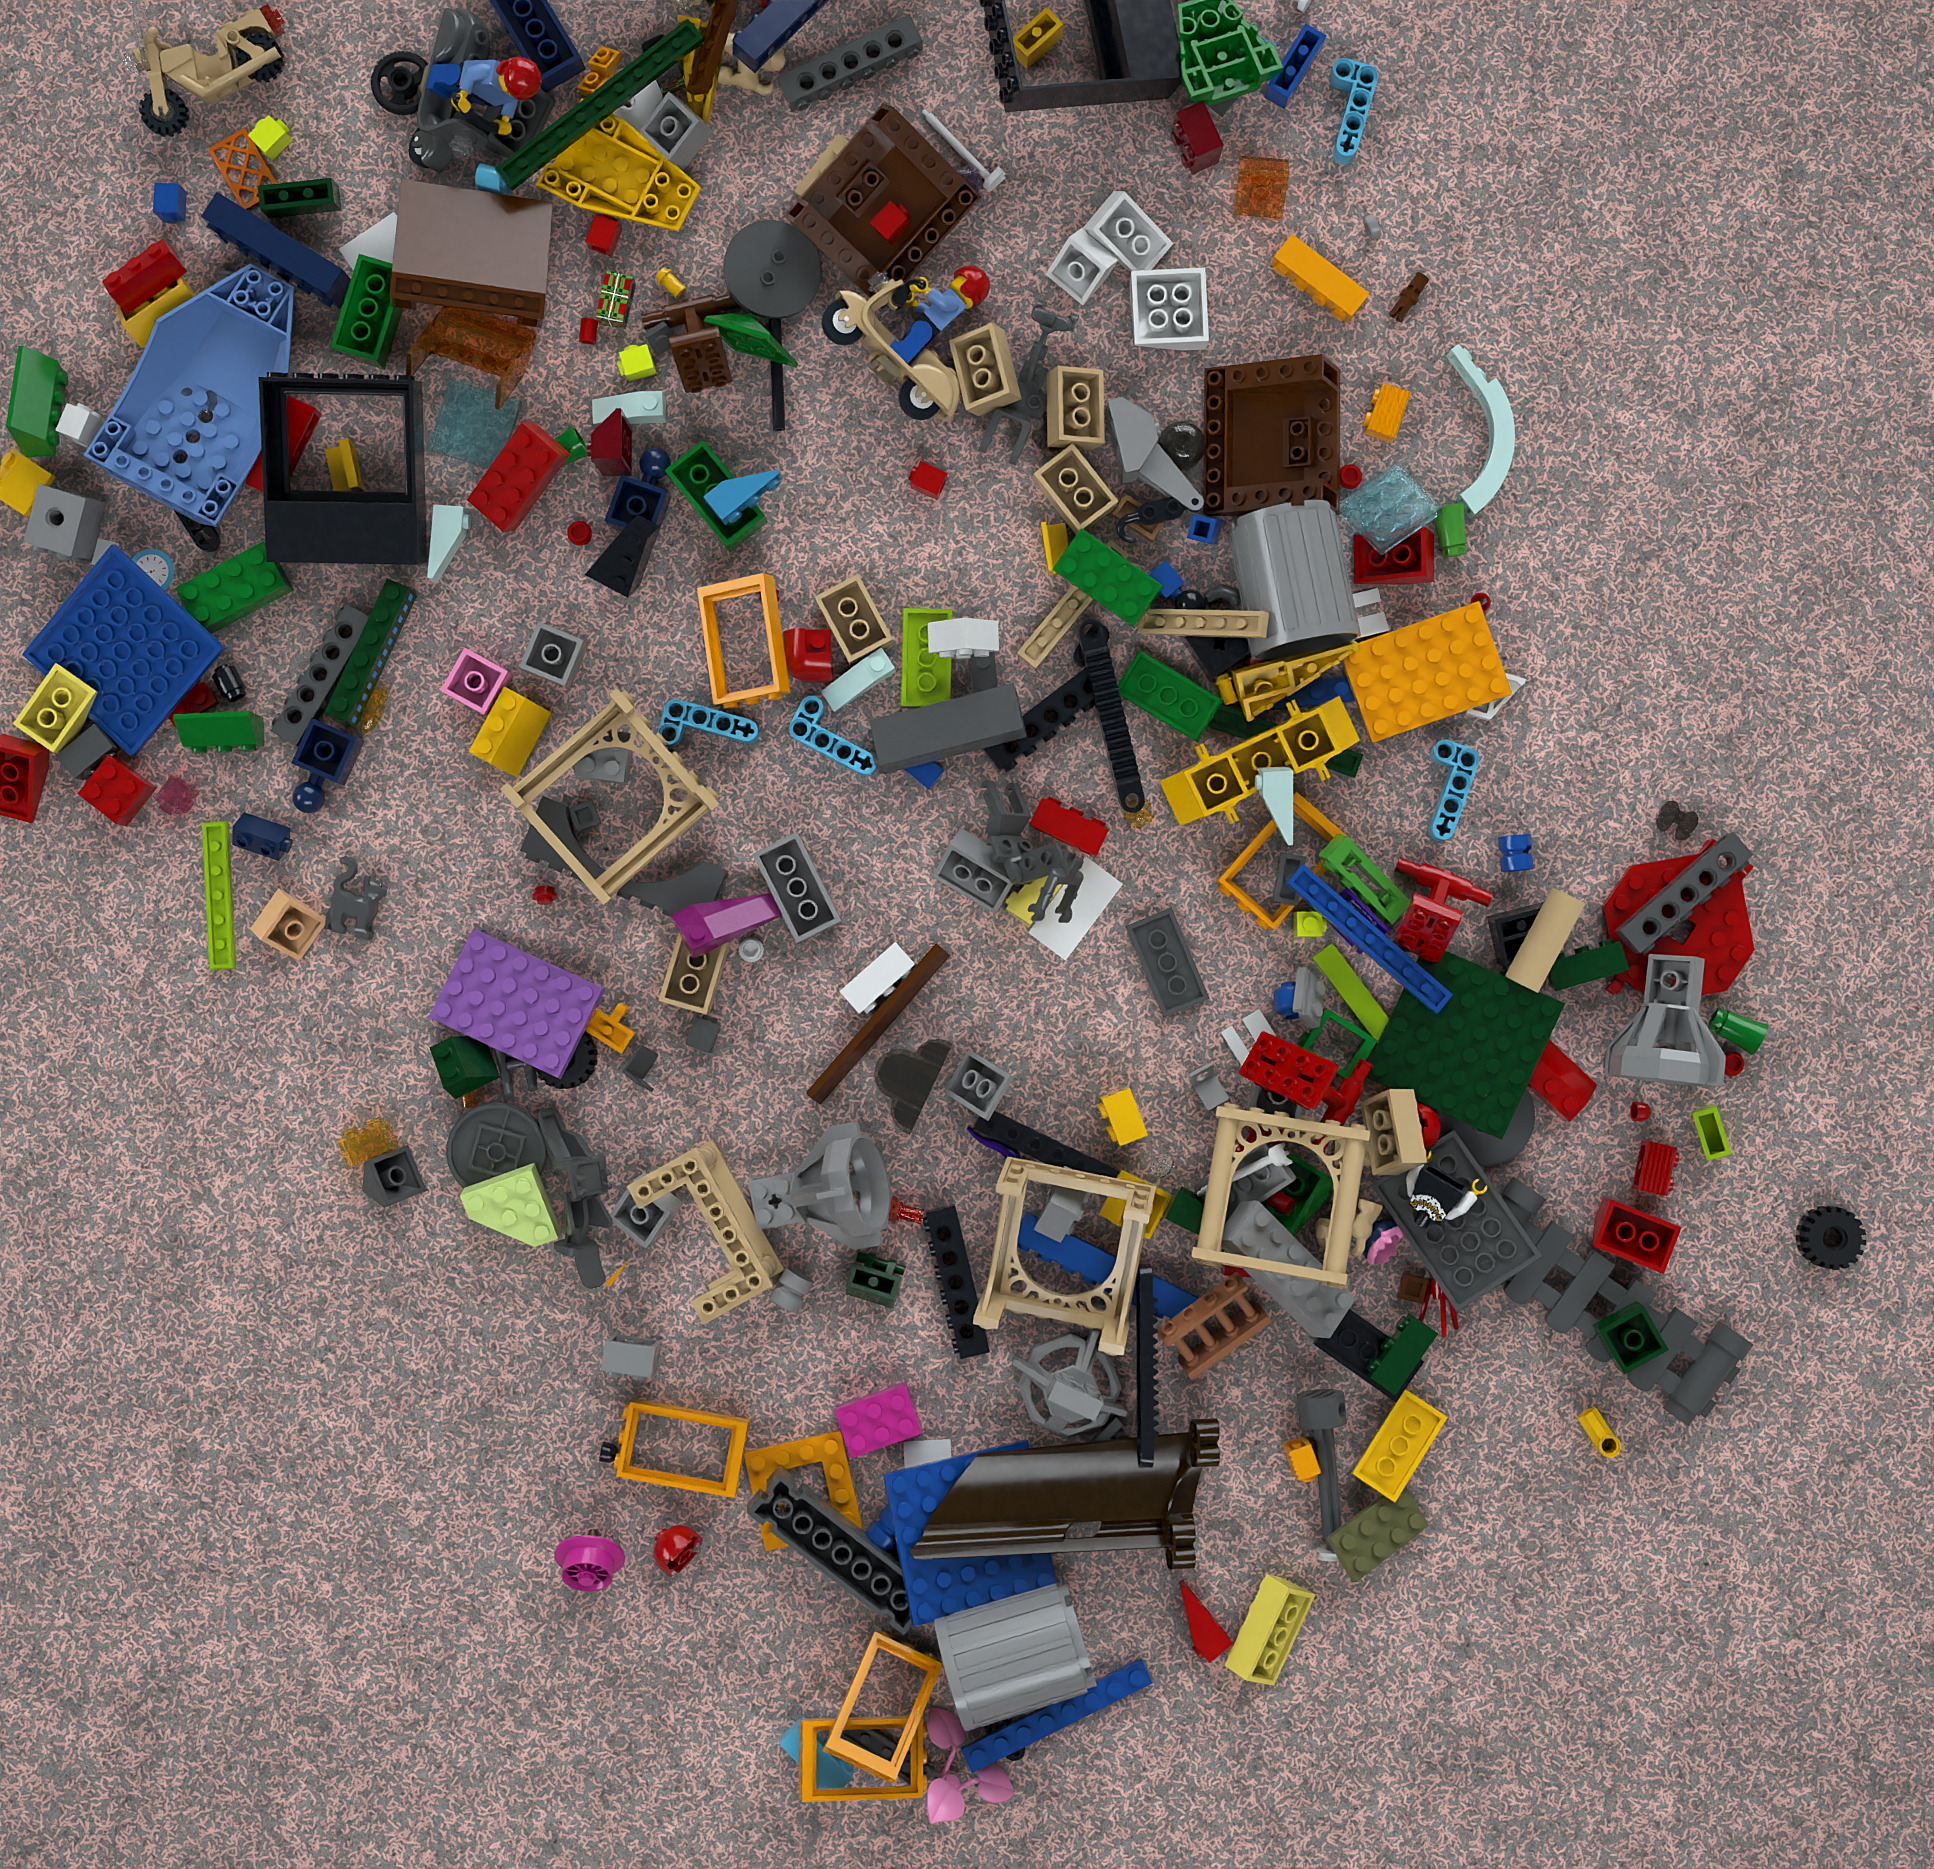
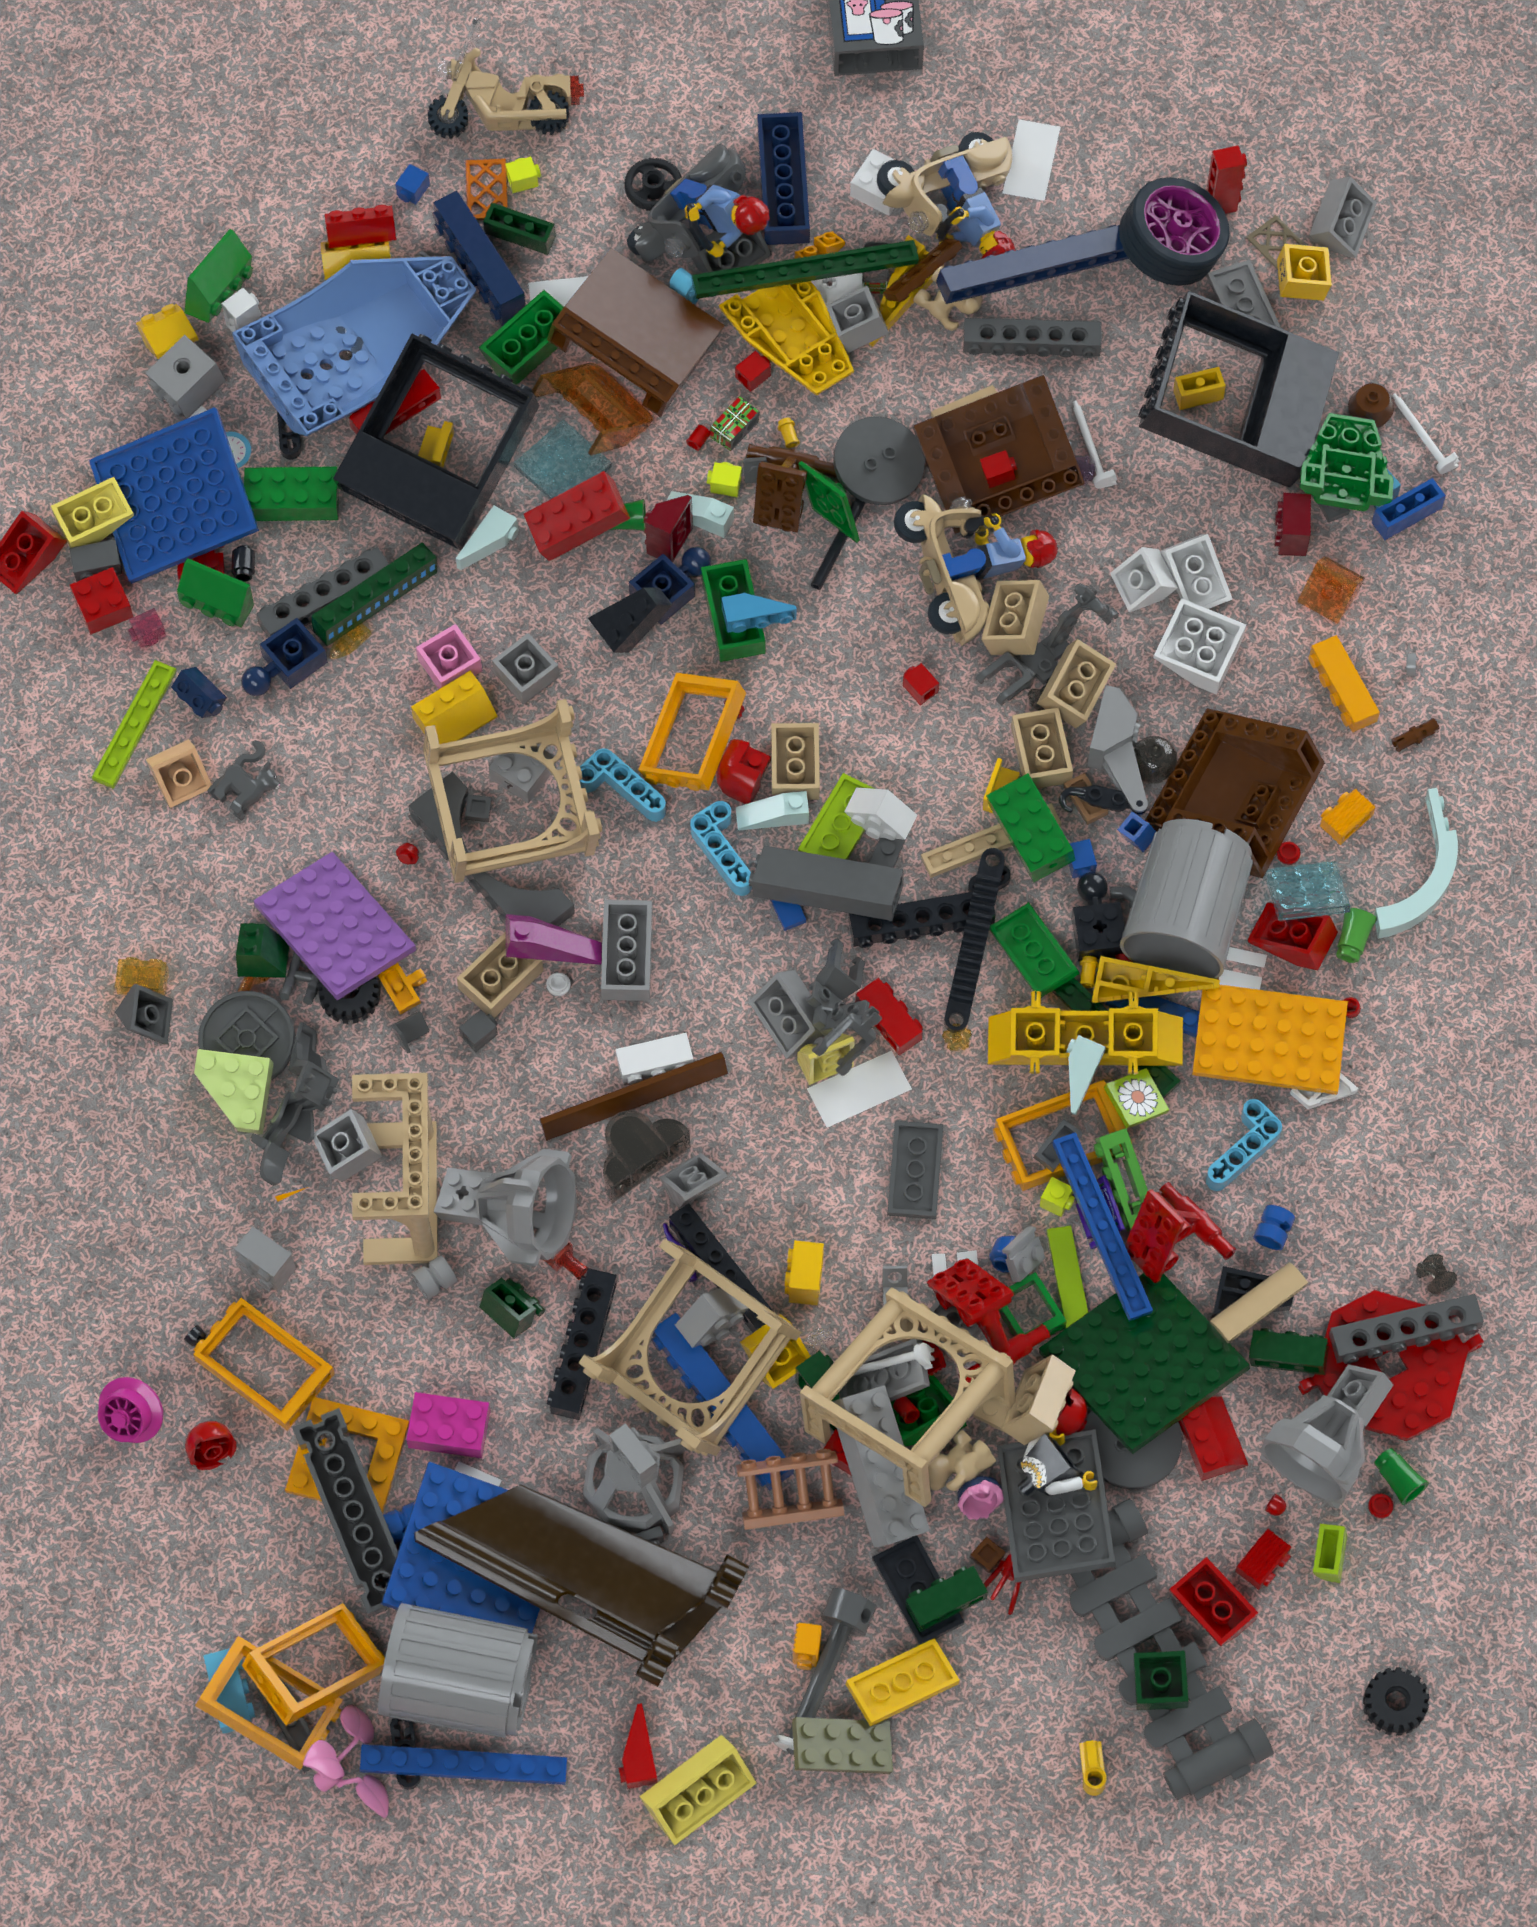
camera: 25 degrees right, 20 degrees down
red plate [567,521,592,546] -> none
black gear [1136,1264,1159,1468] -> none
tan plate [1137,609,1269,638] -> none
medium azure beam [1329,58,1378,165] -> none
none -> tile [1104,1068,1169,1129]

